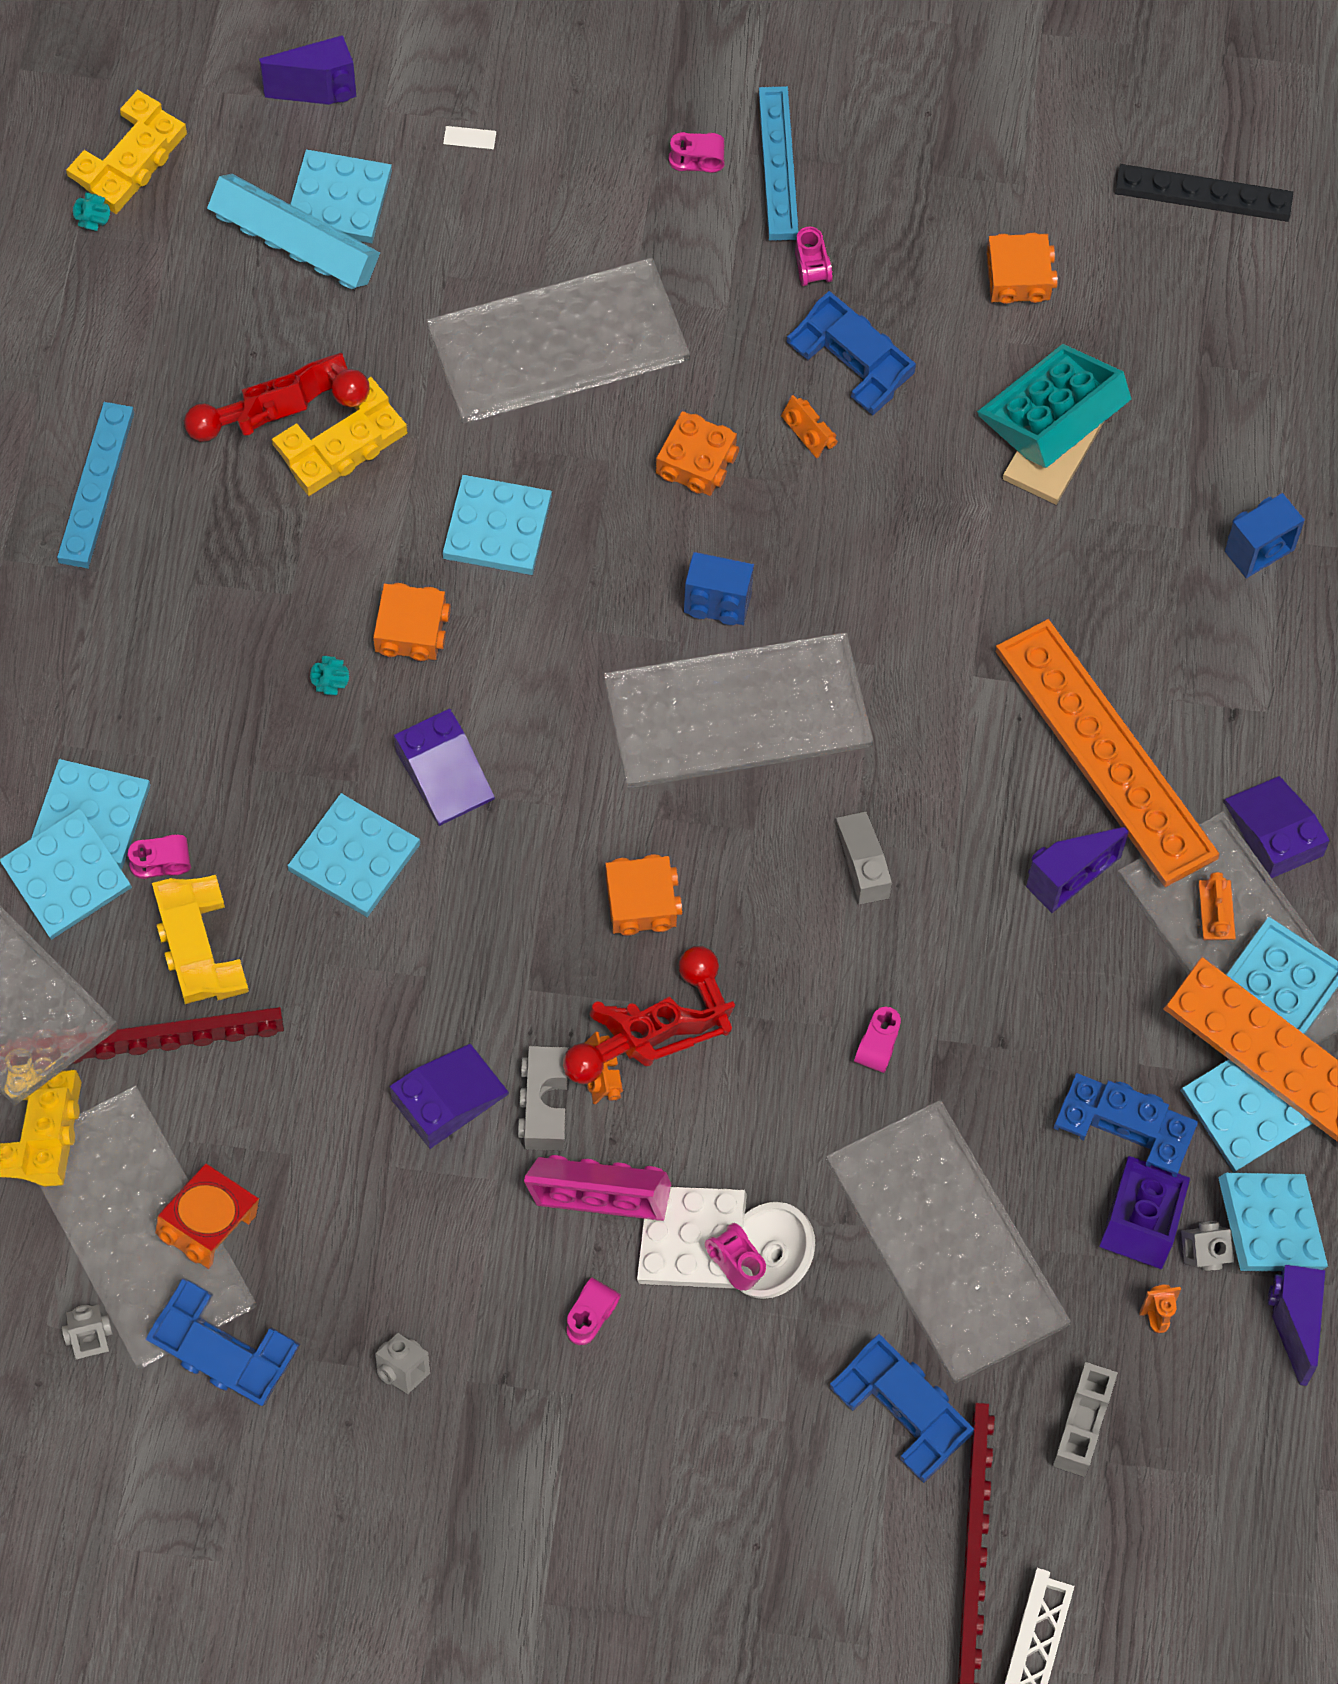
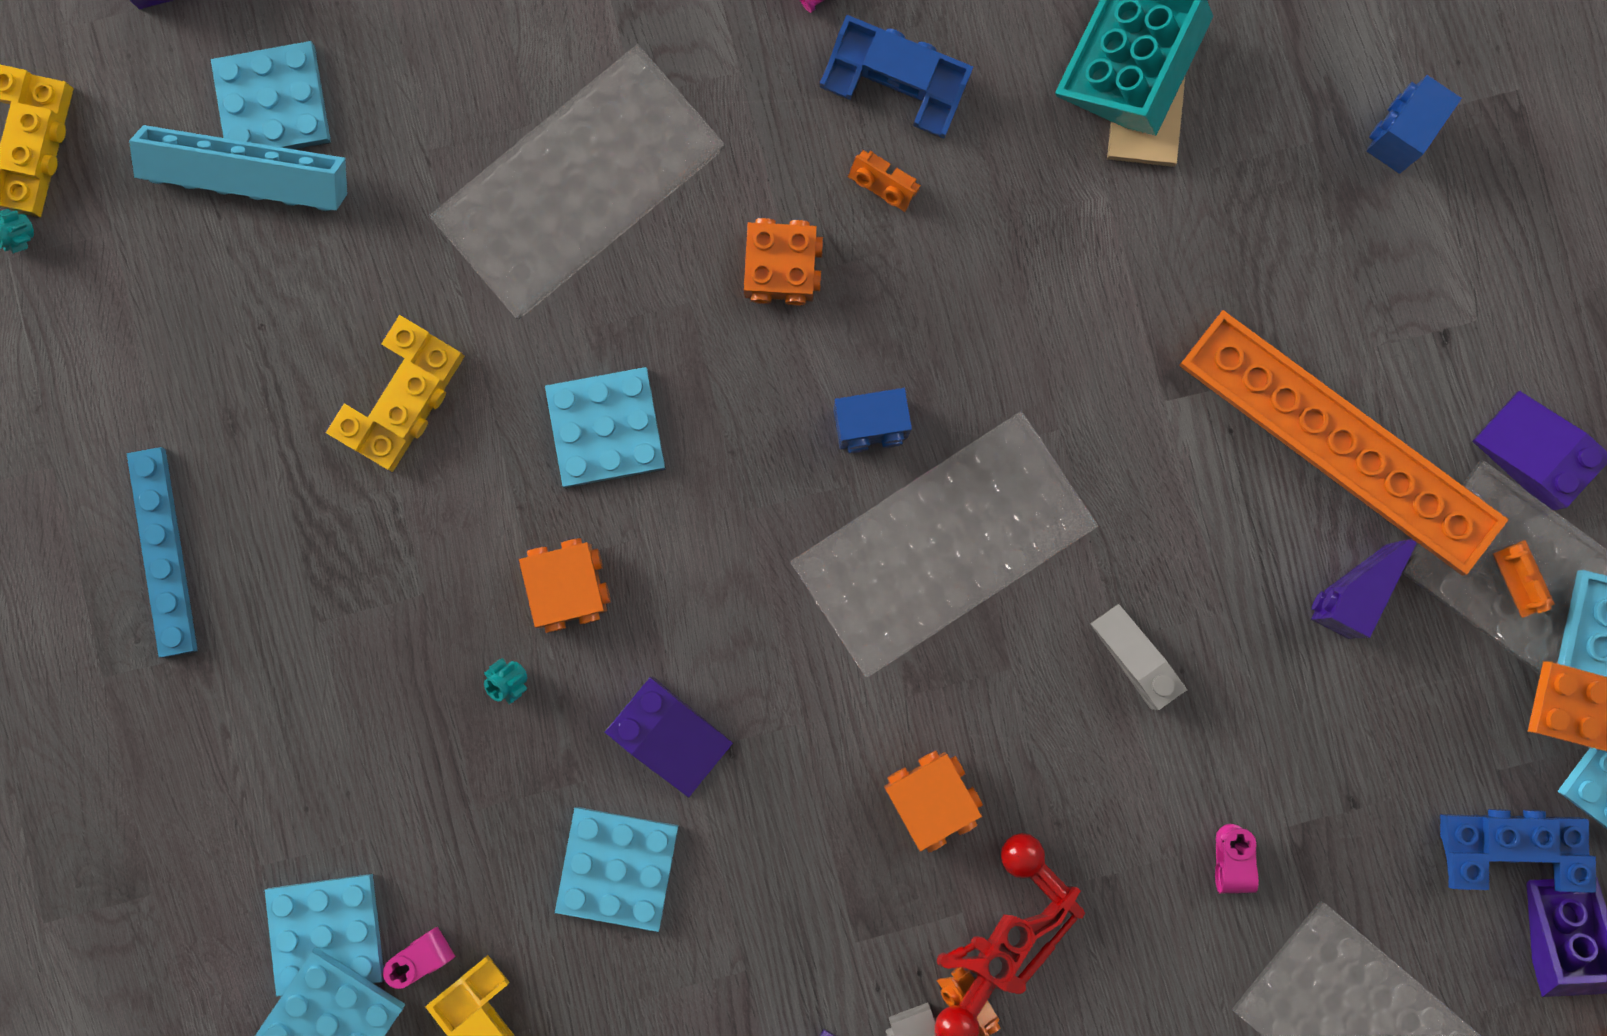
camera: 20 degrees left, 20 degrees up
red piece [184,353,370,442] -> none

